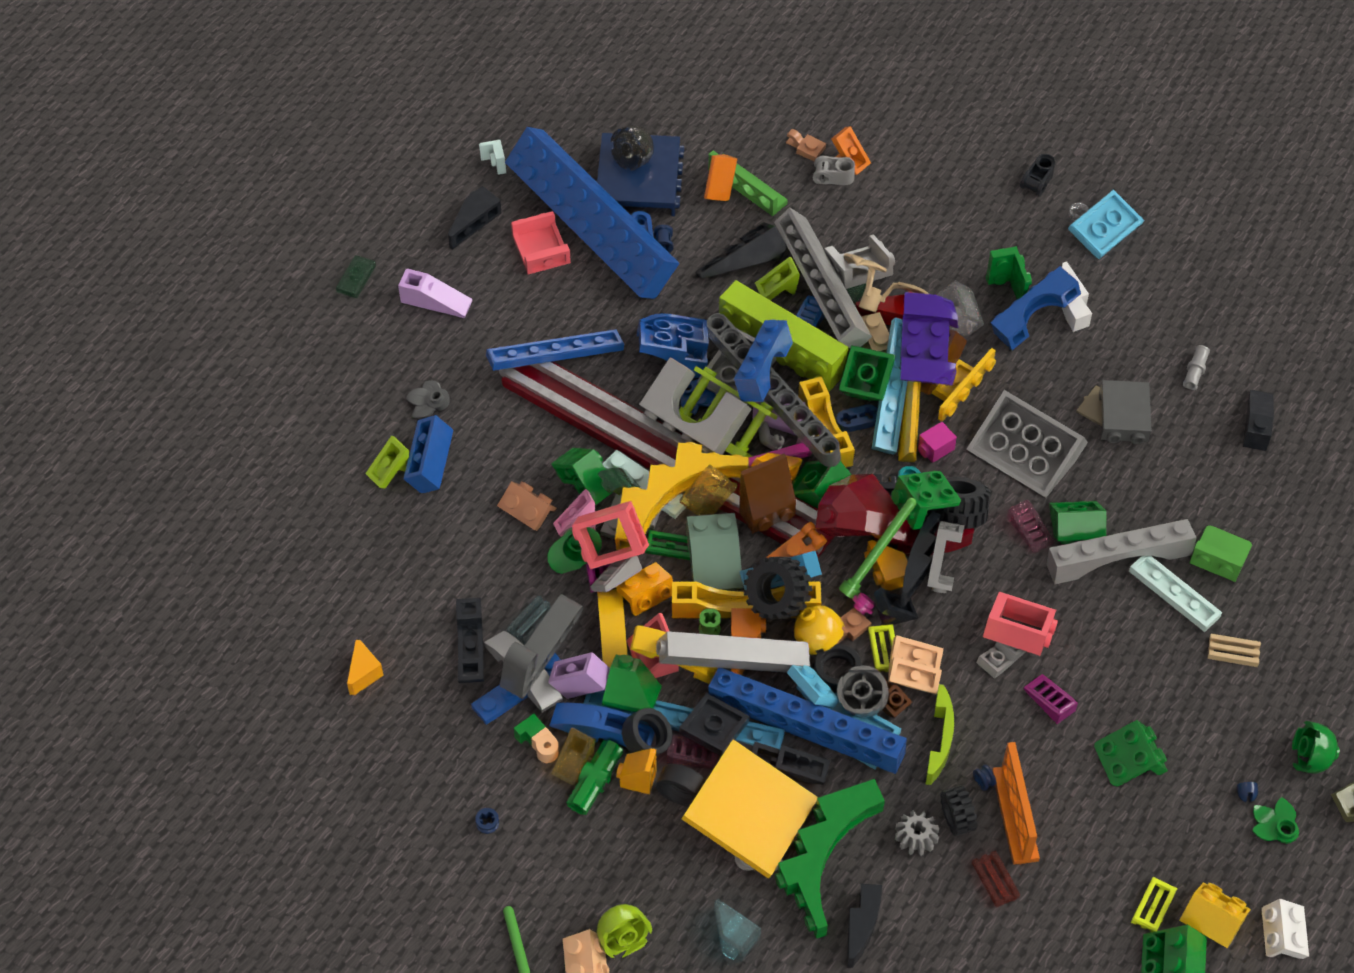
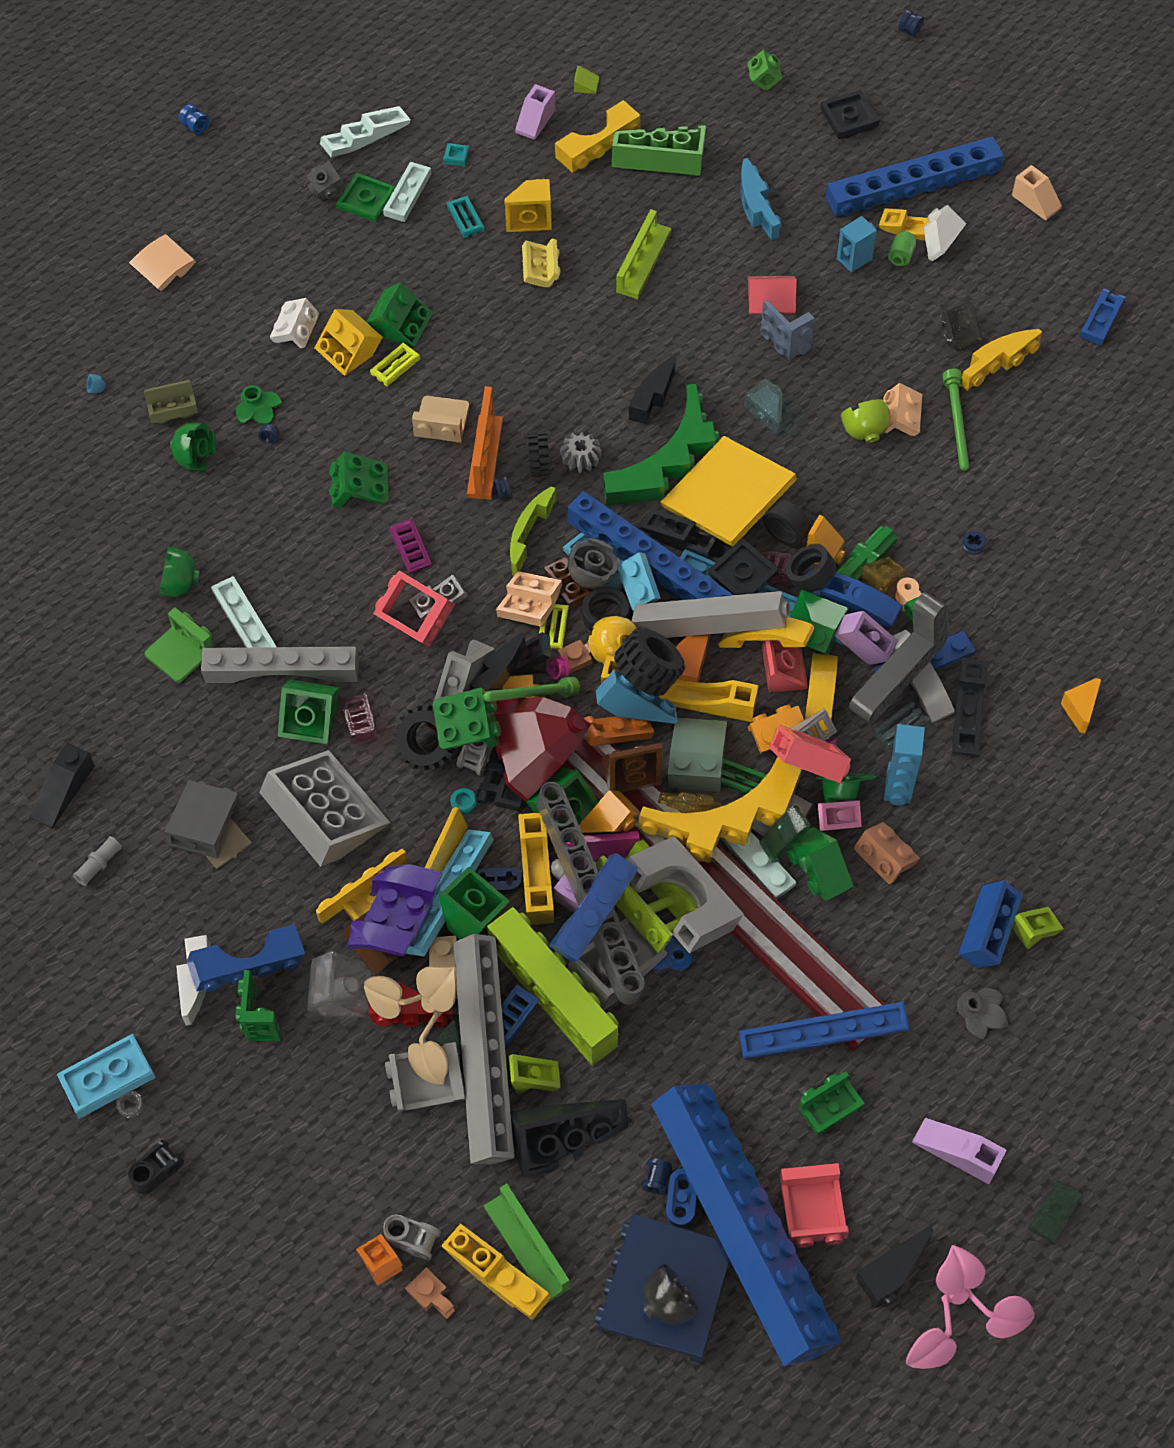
camera: 165 degrees left, 5 degrees up
light aqua bracket [479,140,506,175] -> none
blue slope [637,314,709,379] -> none
bright green bush [699,609,721,635] -> none
orange slope [704,154,737,201] -> none
dark pink brick [918,422,957,463] -> none
clear red tile [972,850,1020,908] -> none
tan tile [1208,634,1261,667] -> none
none -> green cylinder [159,547,200,597]
none -> tan bracket [412,396,469,442]
none -> yellow slope [442,1223,551,1320]
none -> green bracket [798,1071,865,1136]
none -> dark azure arch [884,724,925,806]
none -> bright pink plant [906,1245,1035,1369]

